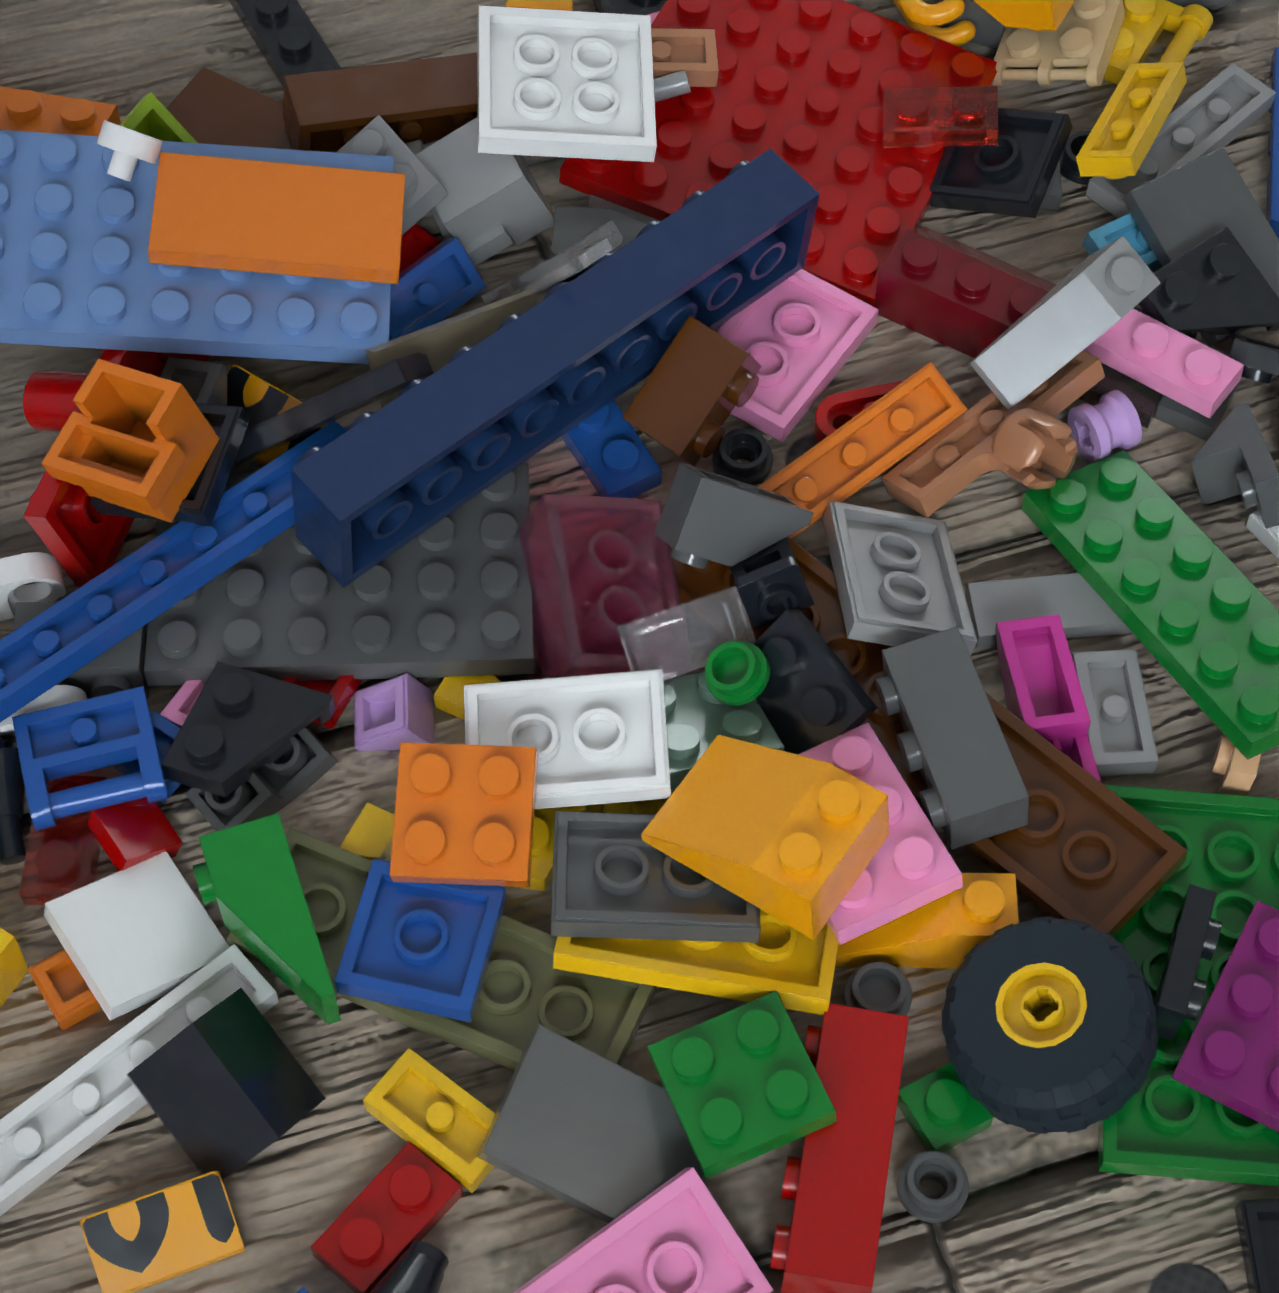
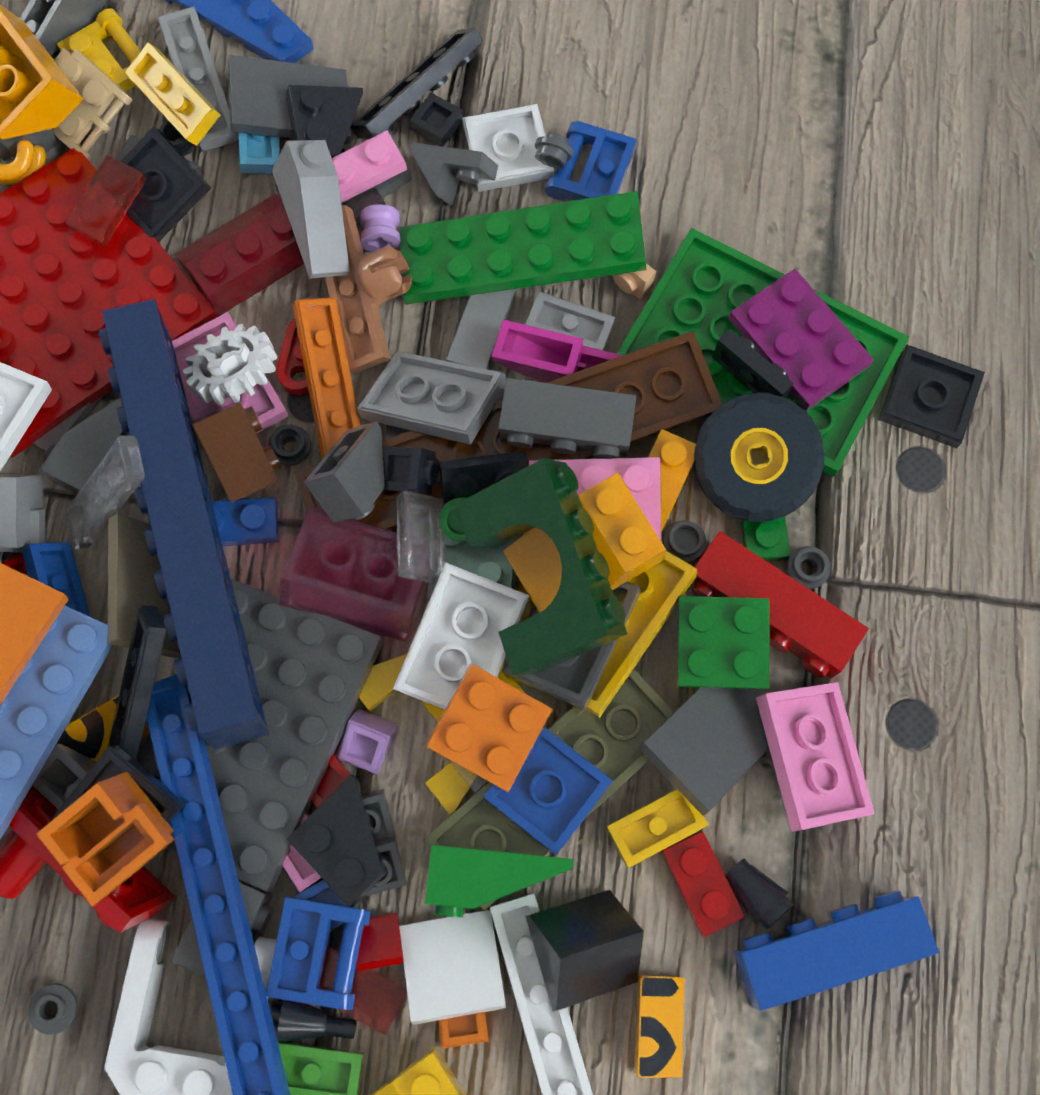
camera: 65 degrees left, 15 degrees up
none -> white gear [183,324,277,406]
none -> dark green arch [456,458,628,676]

